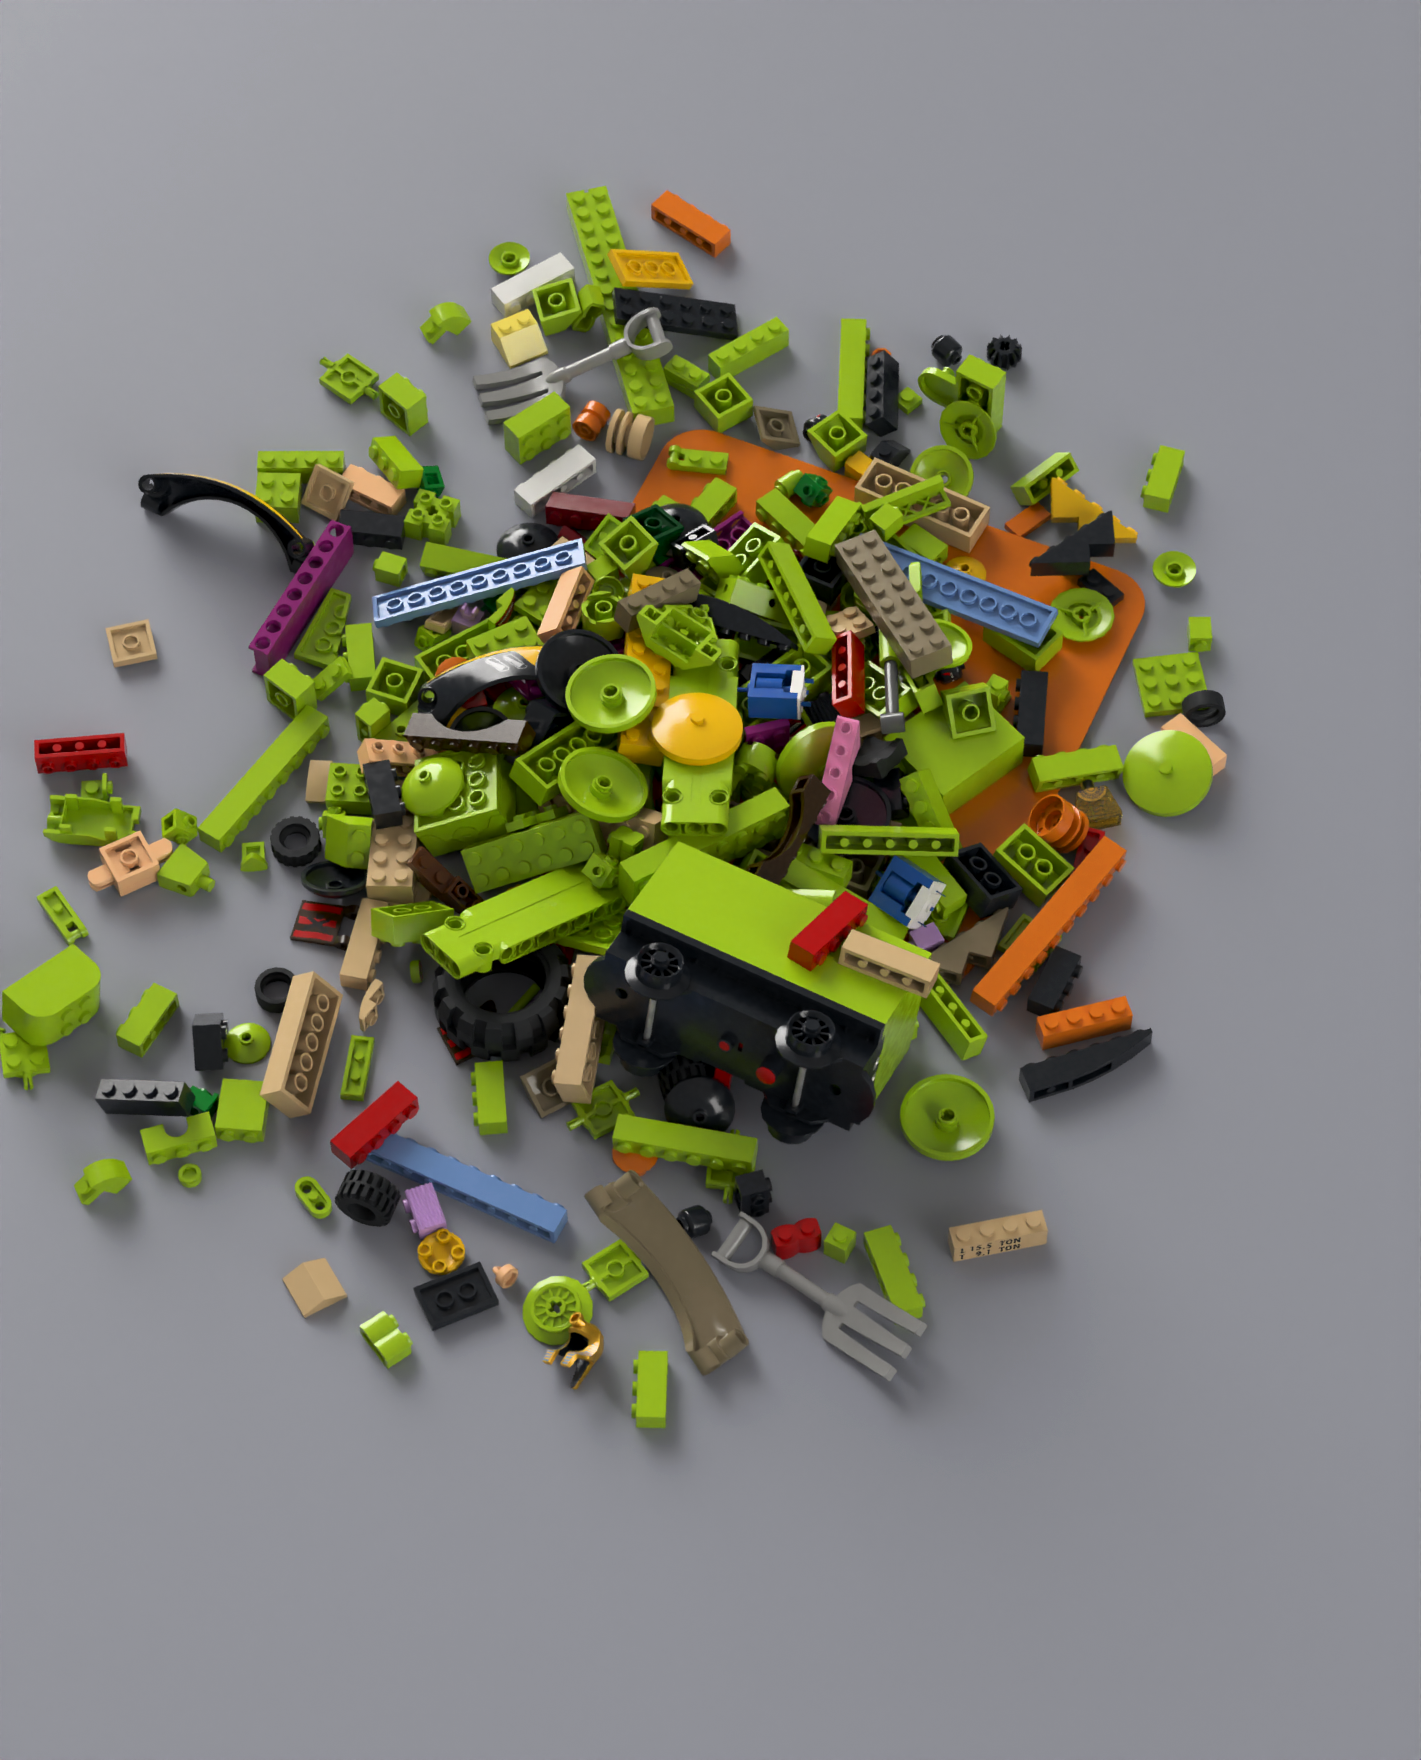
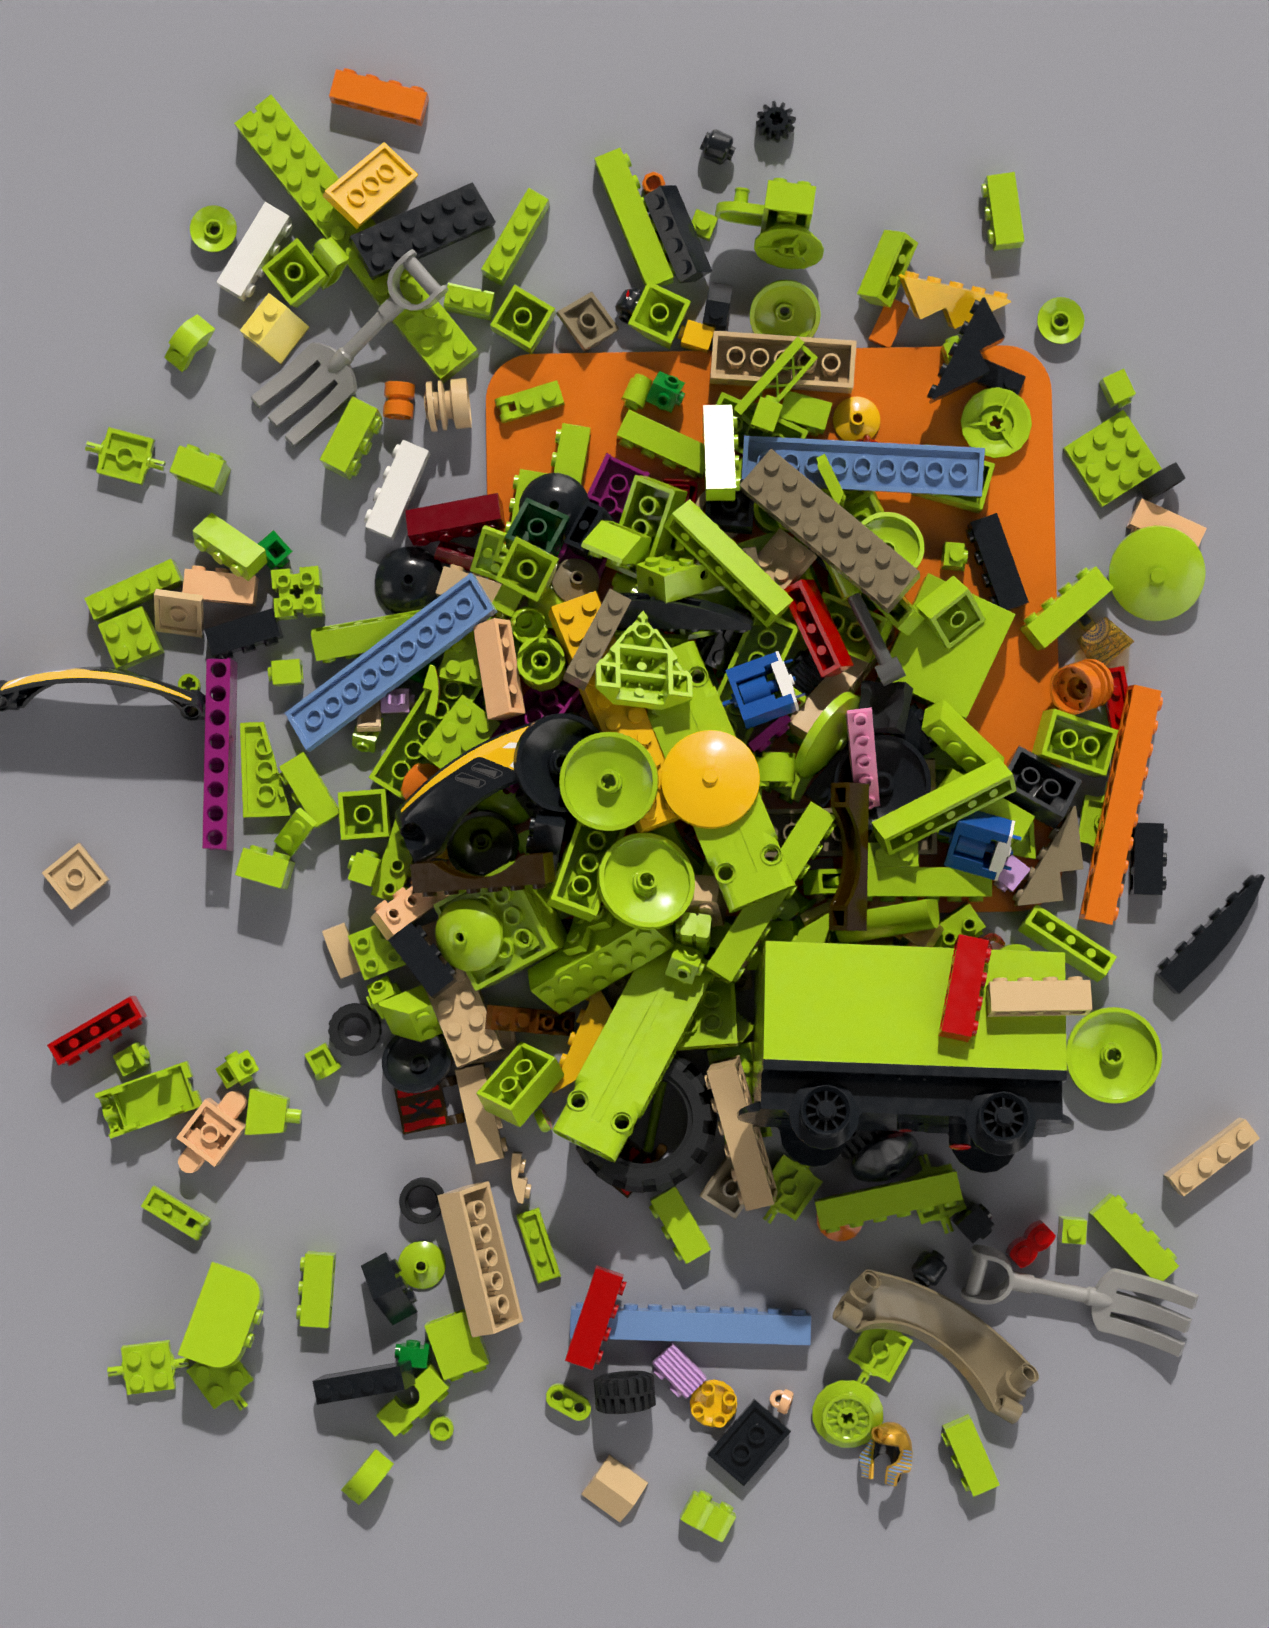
camera: 20 degrees left, 30 degrees up
lime brick [198,705,330,853] -> none
orange brick [1035,996,1133,1050] -> none

